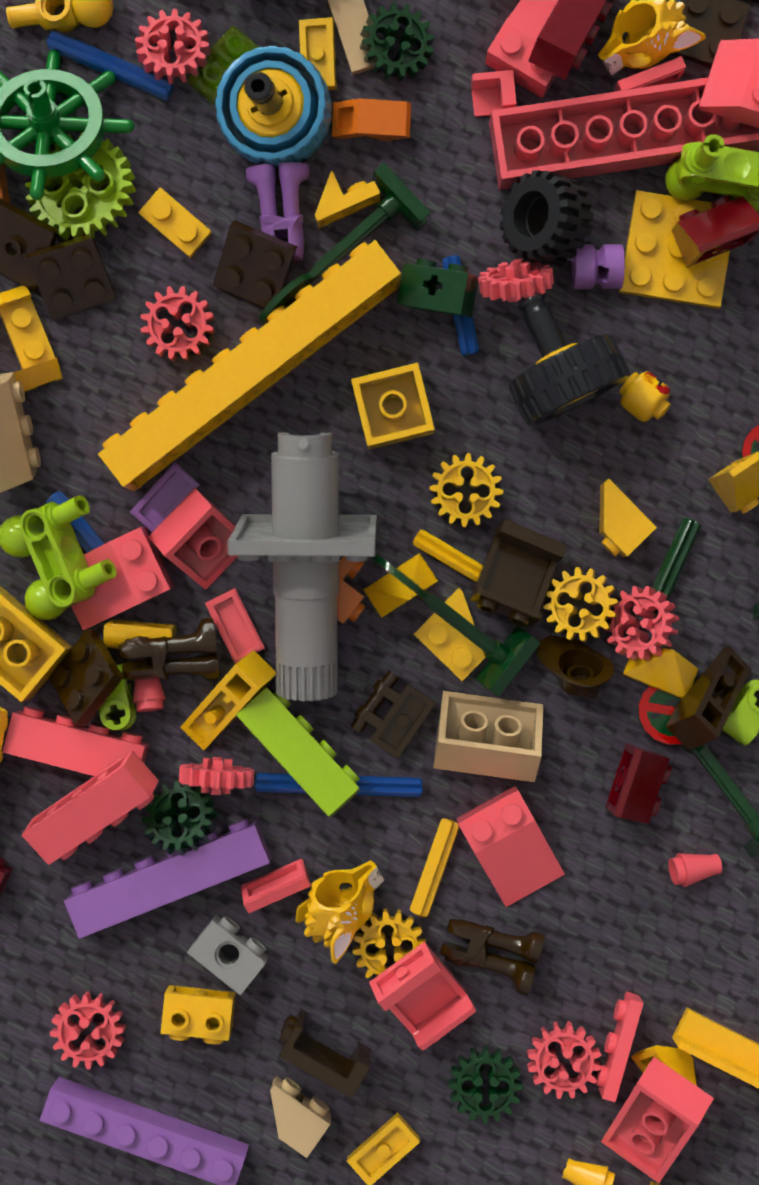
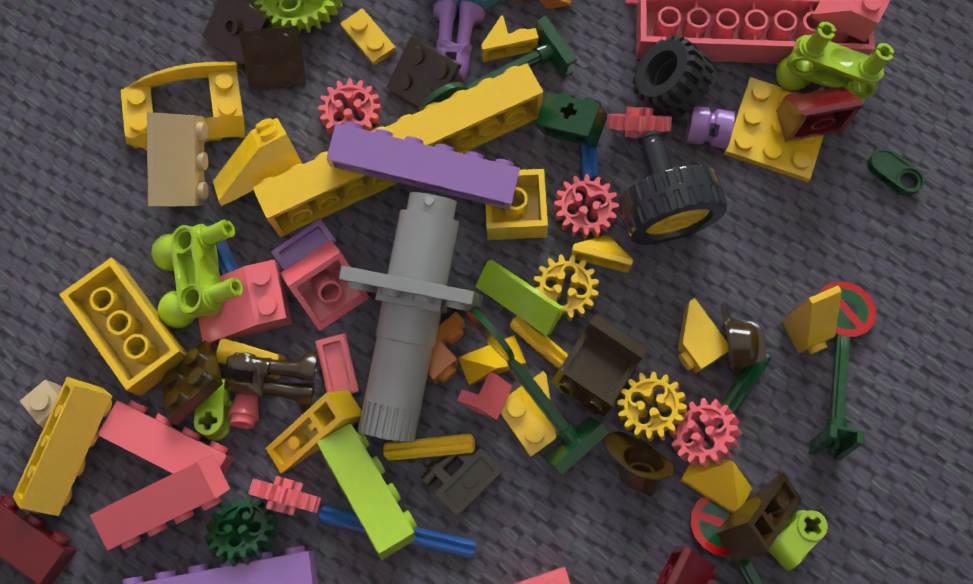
camera: 15 degrees right, 15 degrees down
tan slope [433,691,543,782] -> none
yellow head [619,371,671,422] -> none
none -> yellow slope [213,118,302,206]
none -> medium lavender brick [326,121,520,210]
none -> yellow axle [383,434,475,461]
none -> coral panel [457,373,512,420]
none -> lime tile [475,260,564,336]
none -> coral gear [553,174,619,239]
none -> yellow slope [571,235,633,273]
none -> dark brown piece [721,304,767,377]

